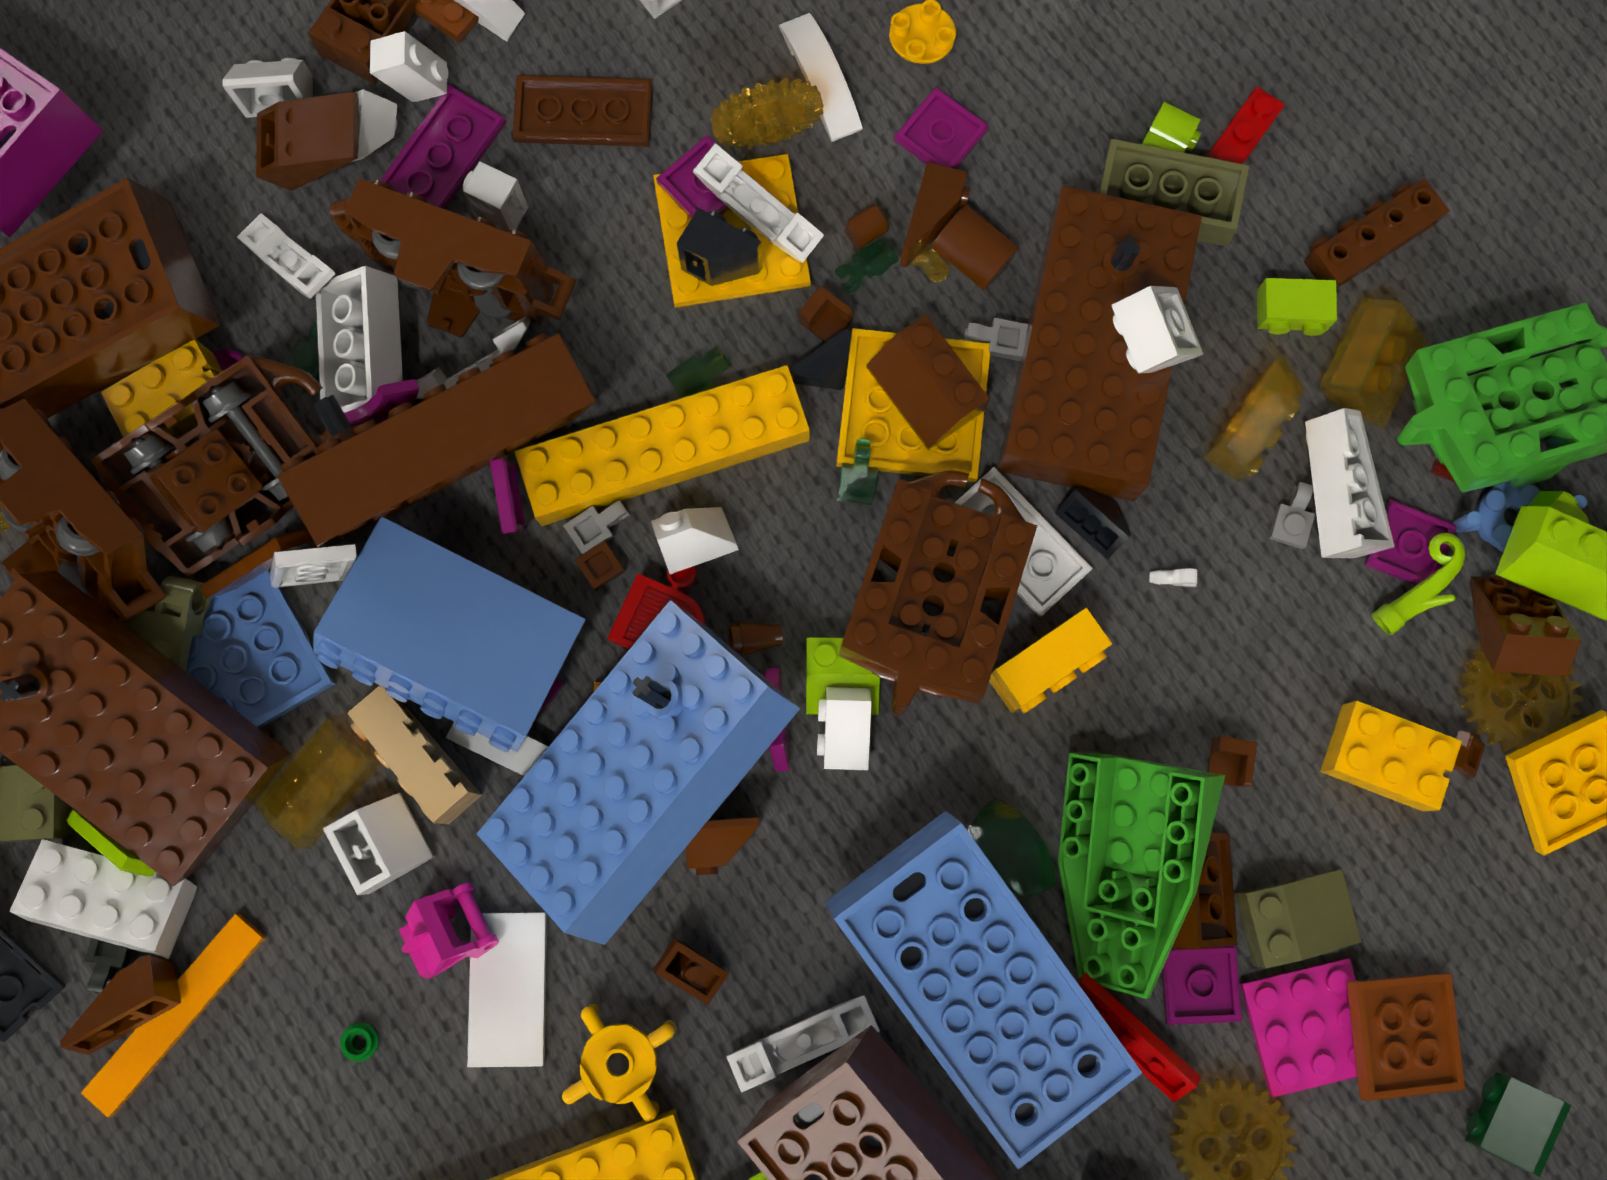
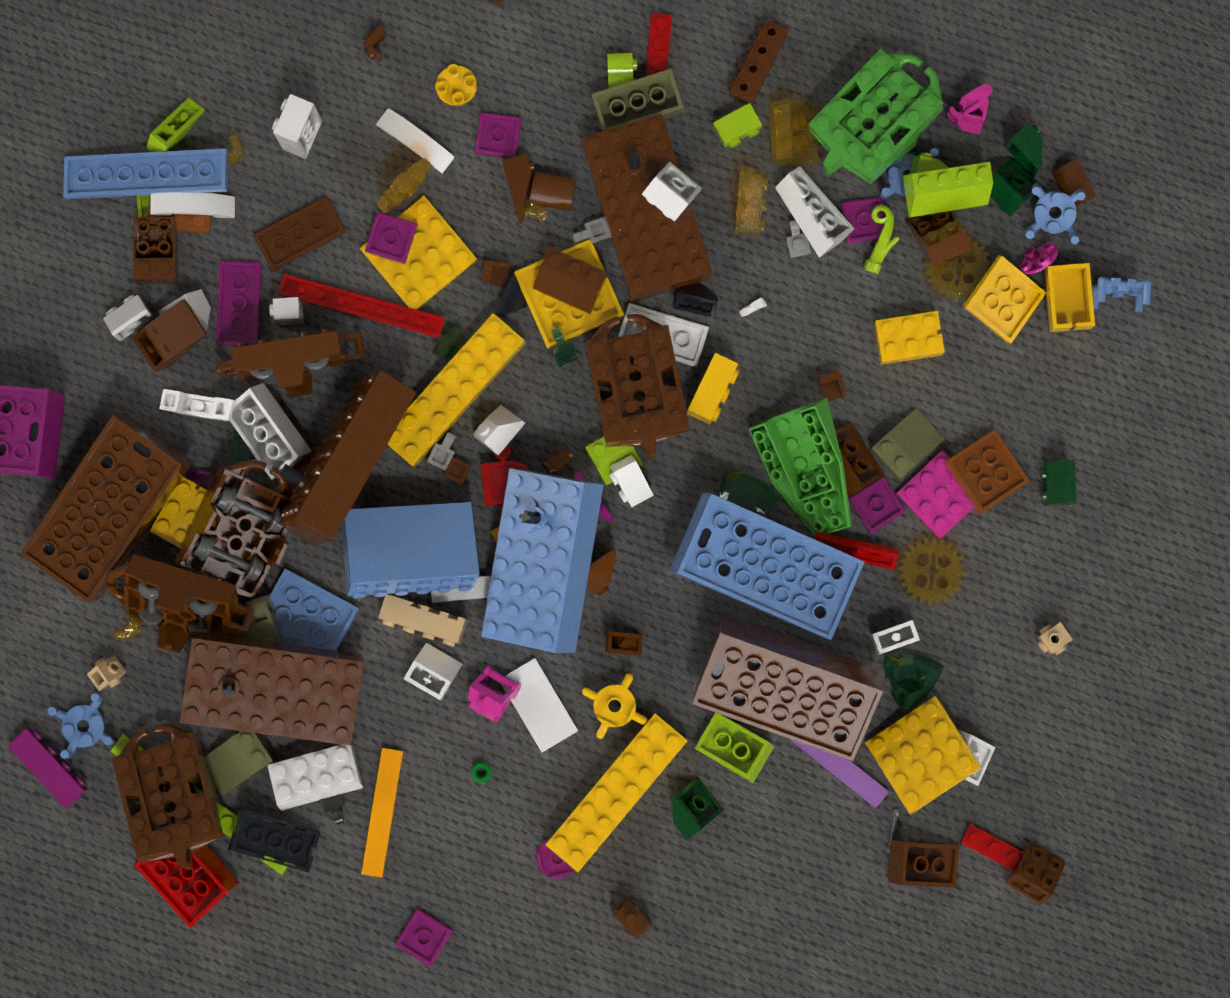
camera: 25 degrees left, 5 degrees up
reddish brown slope [60,954,181,1055] -> none
lime tile [66,810,155,877] -> none
reddish brown bracket [145,429,262,533] -> none
reddish brown tile [200,529,313,599] -> none
clear yellow slope [255,718,382,849] -> none
white tile [270,544,357,588] -> none
magenta tile [344,379,419,427] -> none
white brick [370,31,448,102] -> none
white slope [416,316,531,399] -> none
magenta tile [490,459,526,534] -> none
black slope [676,208,762,286] -> none
white slope [693,143,824,263] -> none
white slope [727,995,880,1093] -> none
clear green plate [834,239,899,294] -> none
reddish brown brick [844,205,888,250] -> none
reddish brown tile [1453,731,1485,778] -> none
none -> red plate [278,274,445,339]

